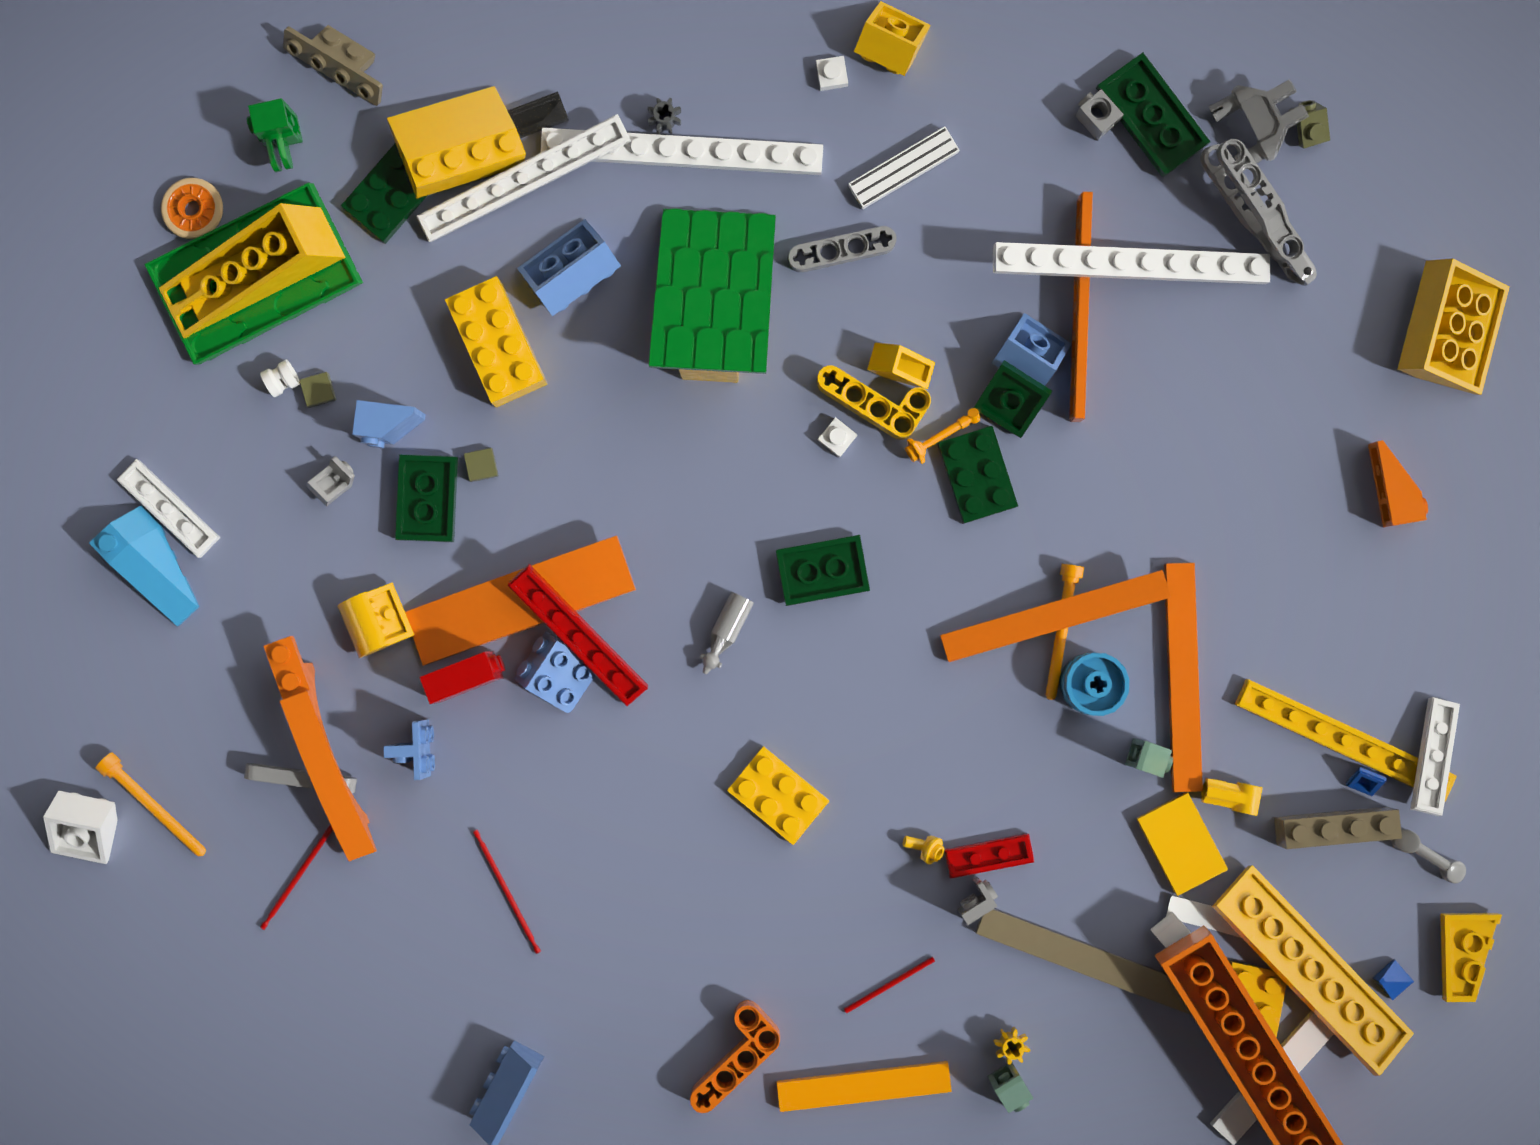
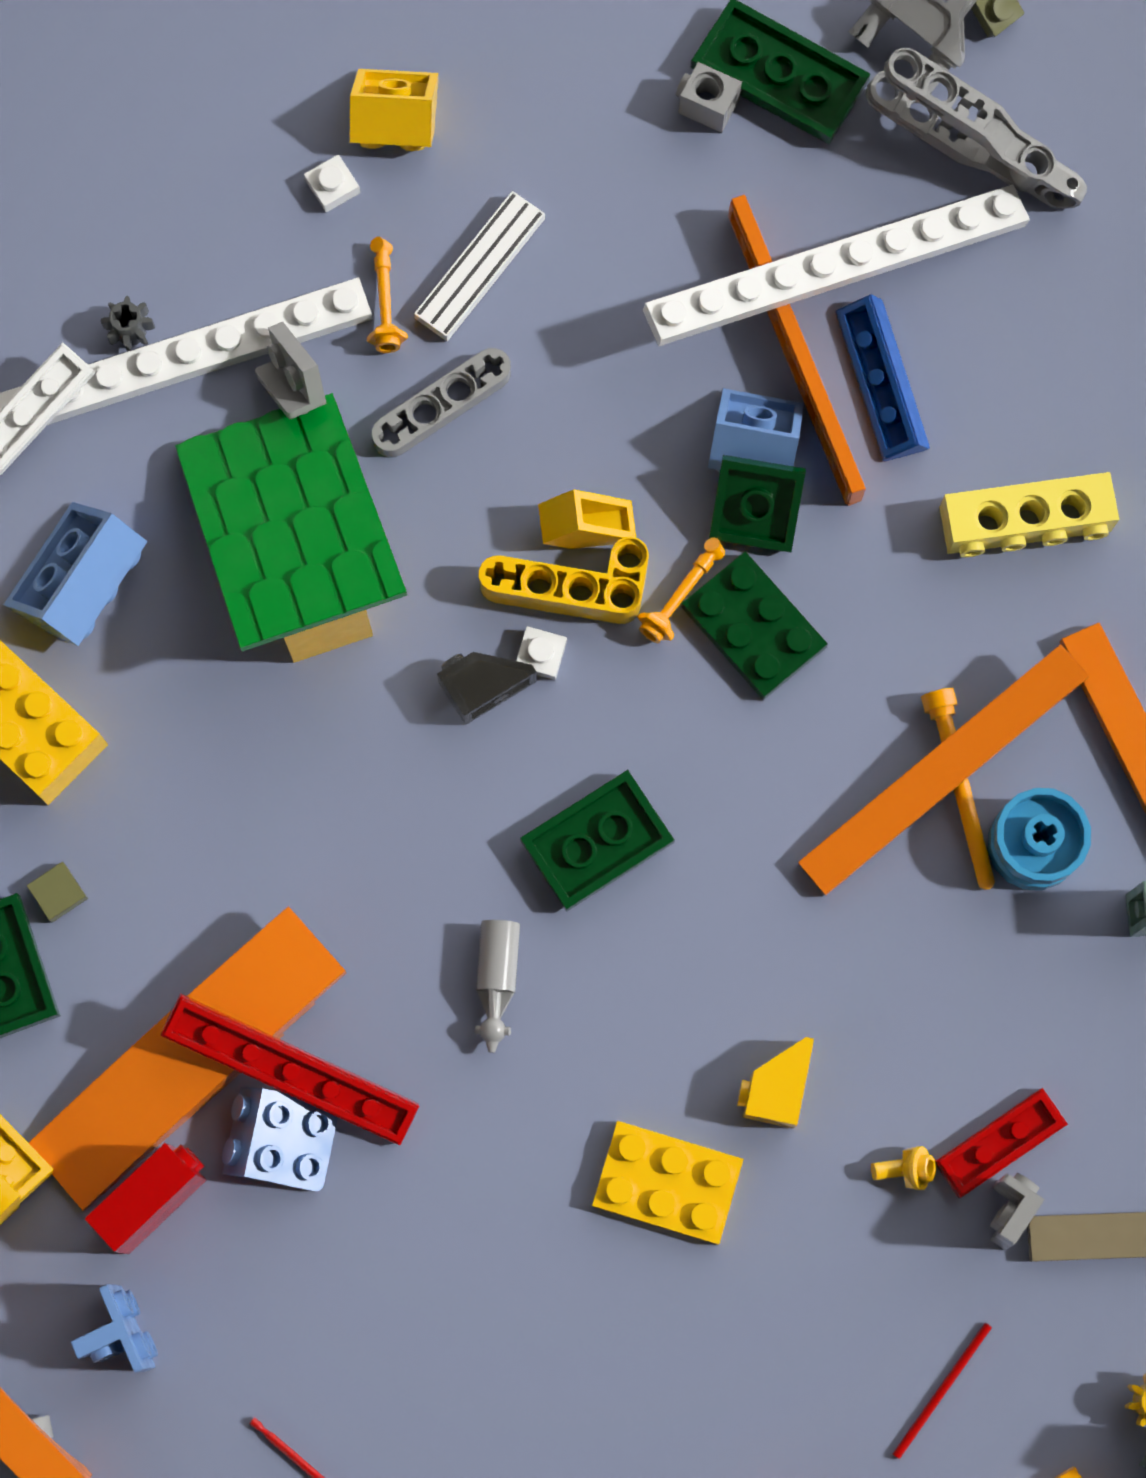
camera: 25 degrees left, 10 degrees down
none -> light grey bracket [255,321,326,419]
none -> light orange piece [366,236,408,353]
none -> clear smoke slope [437,652,537,725]
none -> yellow slope [737,1037,814,1129]
none -> blue slope [835,294,930,461]
none -> light yellow brick [939,472,1120,557]

